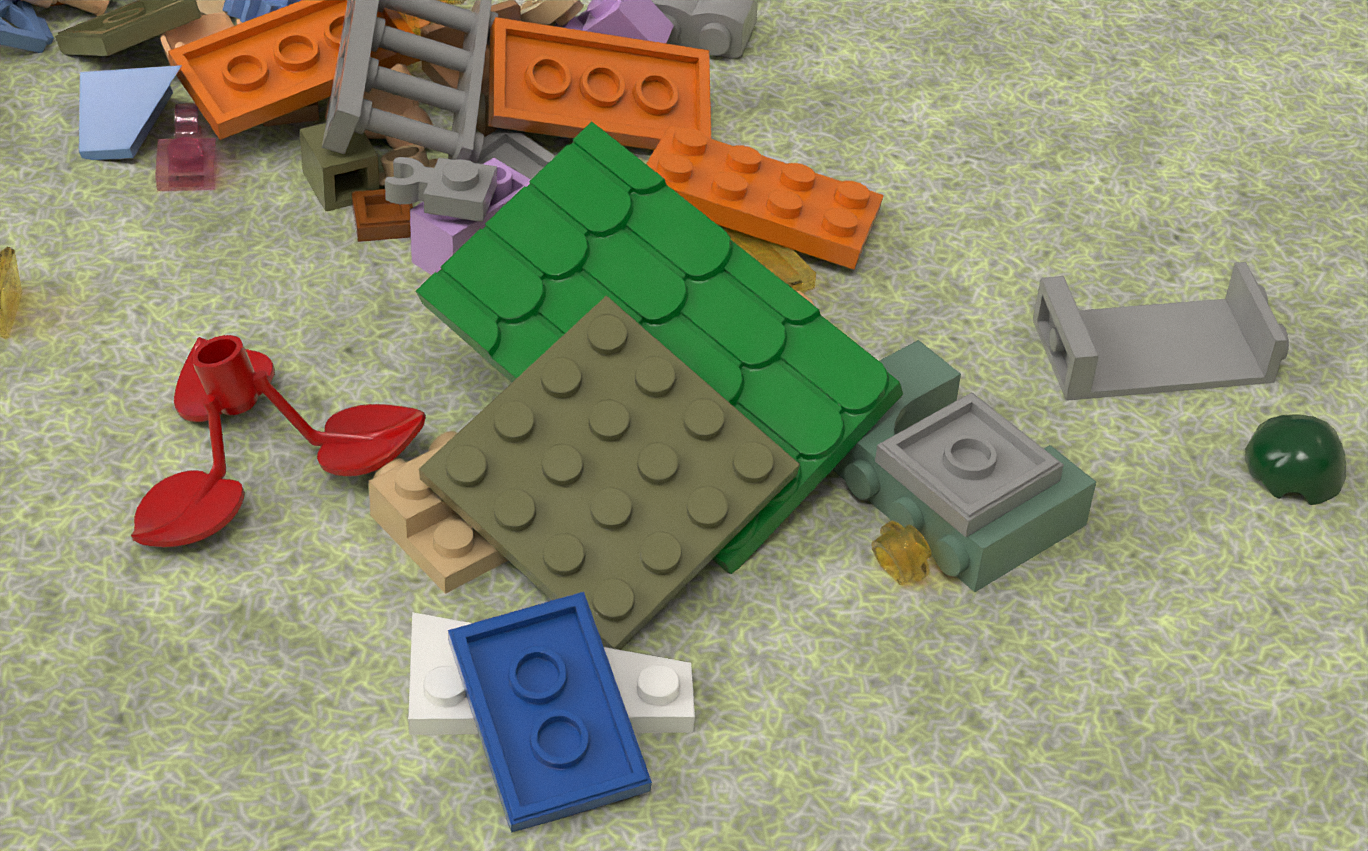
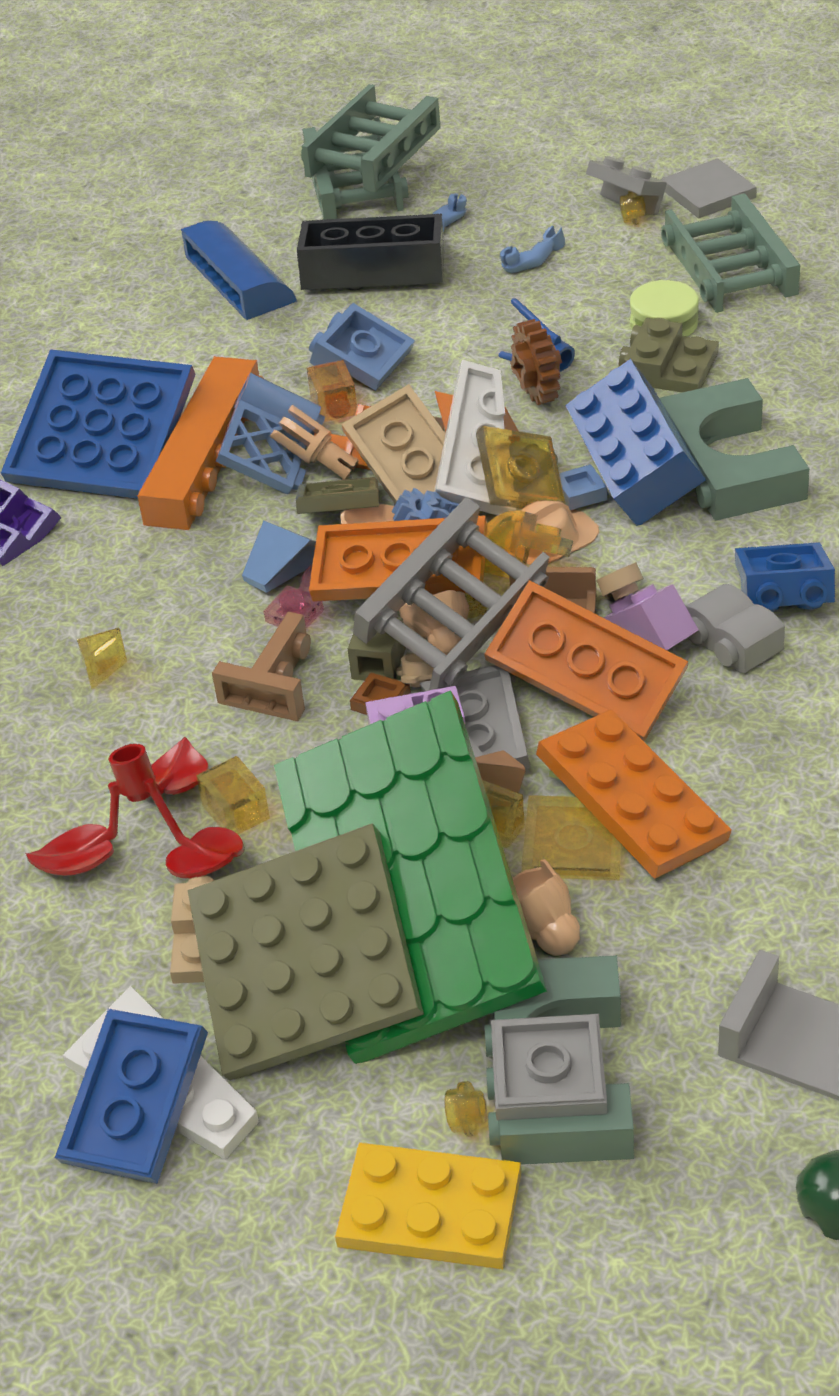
camera: 45 degrees right, 0 degrees up
light grey plate [385,157,497,222] -> none
none -> clear yellow brick [196,756,270,835]
none -> medium nougat bracket [212,612,311,721]
none -> yellow plate [335,1142,521,1269]

